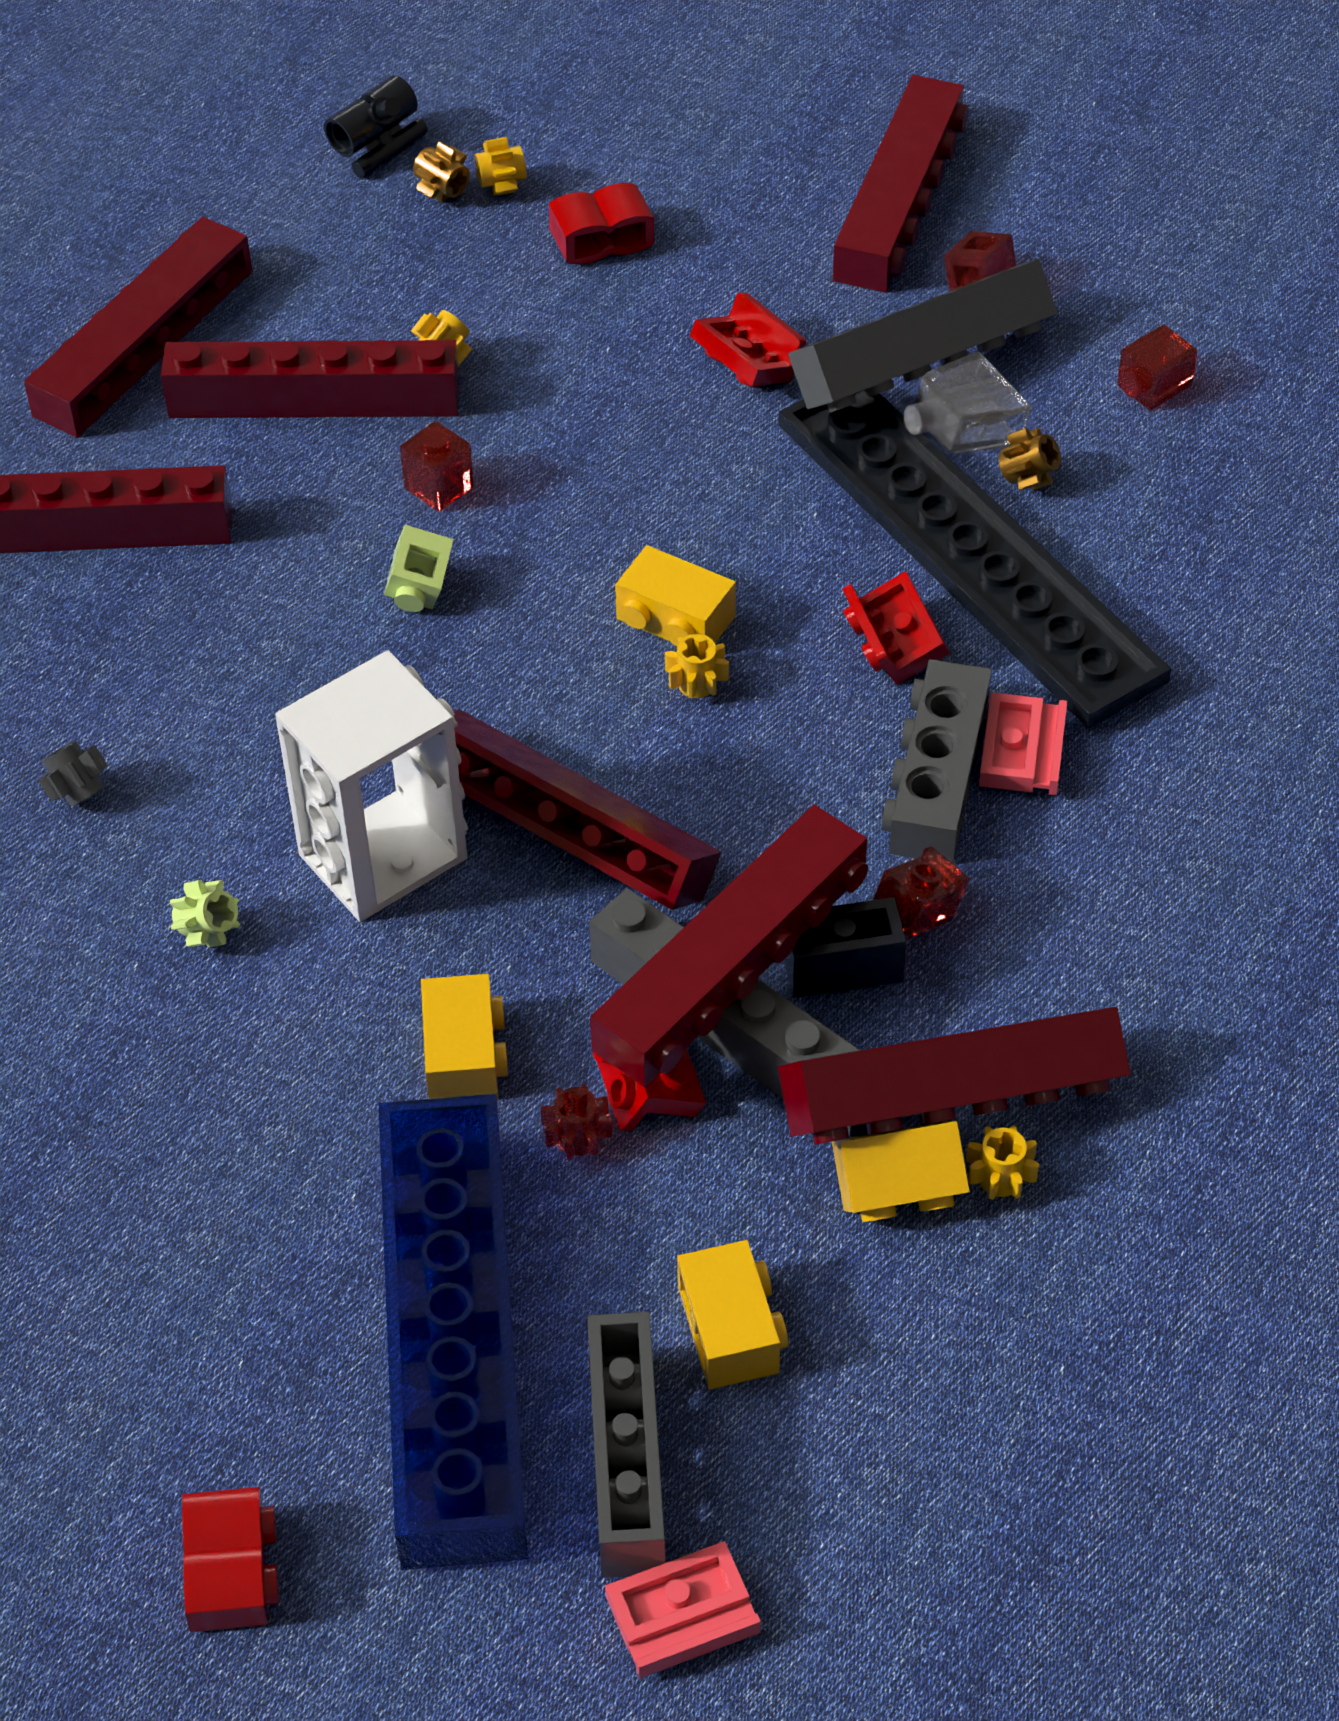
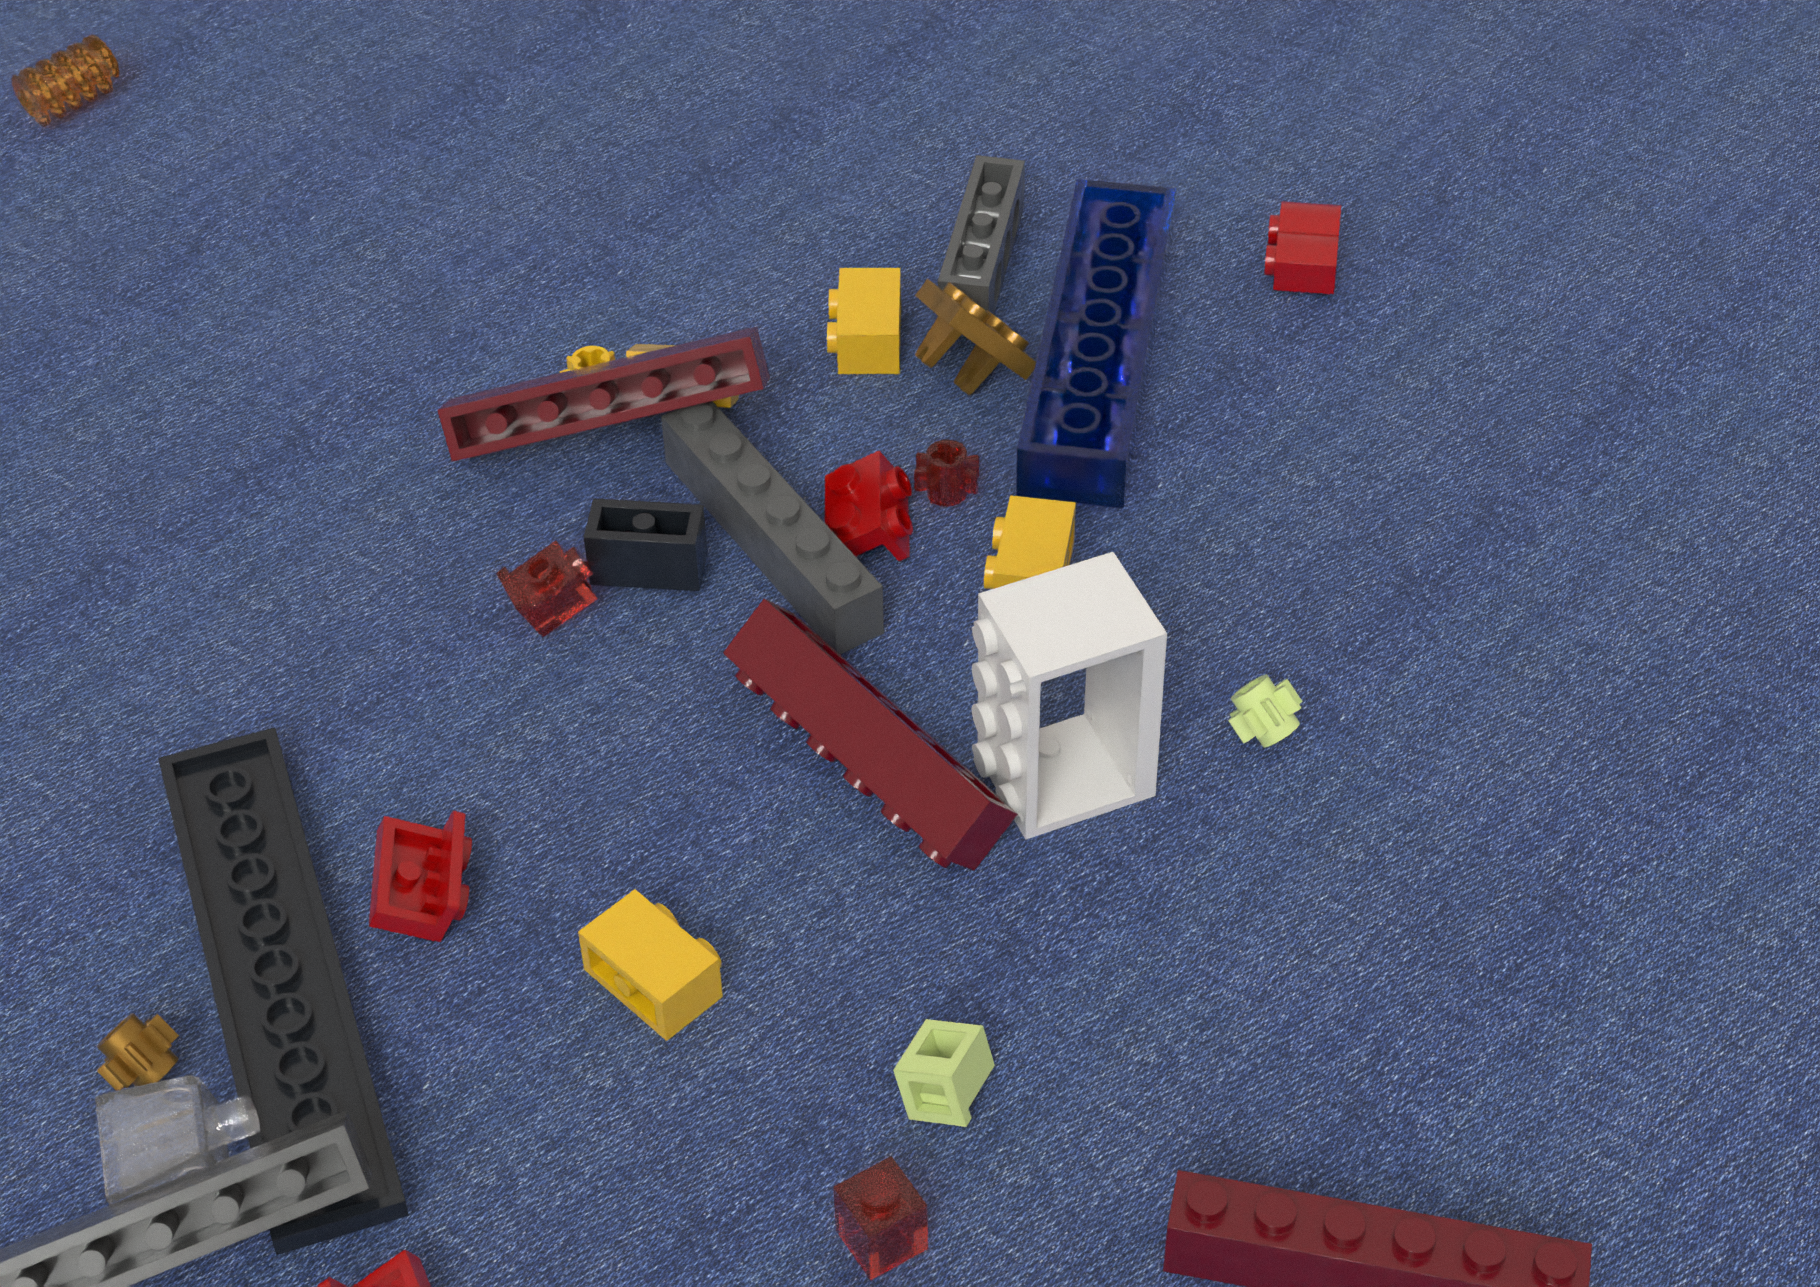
camera: 165 degrees left, 5 degrees down
dark grey gear [38,740,108,806] -> none
dark red brick [590,804,868,1088] -> none
coral plate [605,1541,761,1678] -> none
yellow gear [665,634,729,699] -> none
dark grey brick [881,659,992,865] -> none
coral plate [979,692,1067,795] -> none
none -> pearl gold plate [915,279,1039,395]

